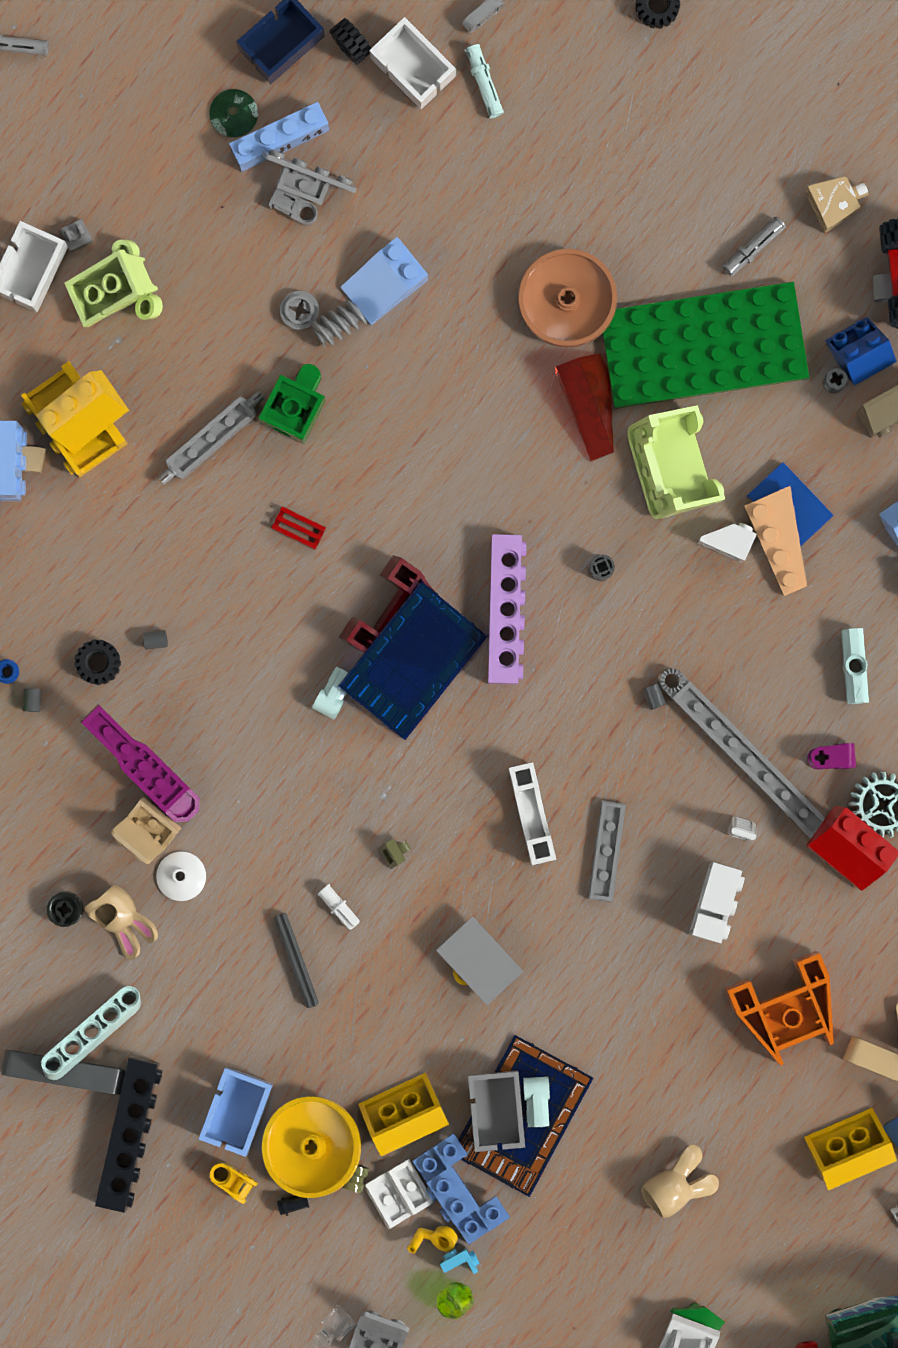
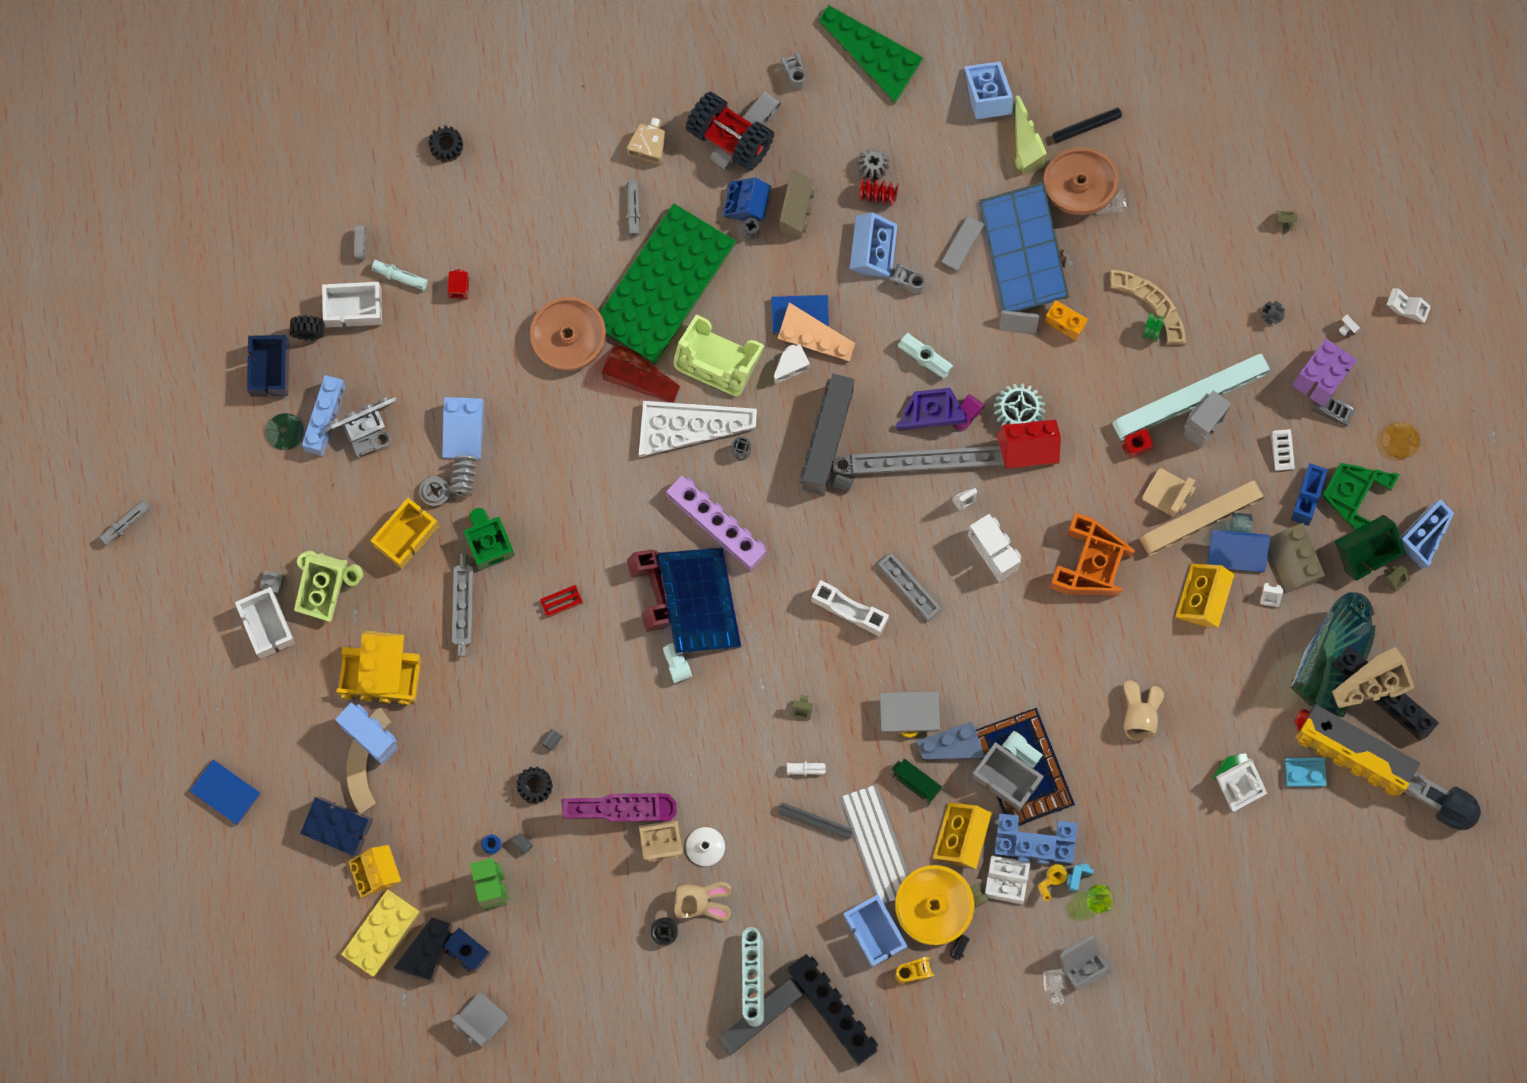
camera: 50 degrees left, 10 degrees down
none -> yellow piece [370,498,439,569]
none -> red brick [447,269,469,299]
none -> white wing [639,401,757,457]
none -> dark grey brick [800,374,855,496]
none -> white sticker [840,784,909,904]
none -> dark green window [892,758,942,806]
none -> dark purple wing [896,388,968,431]
none -> sand blue wing [917,721,985,760]

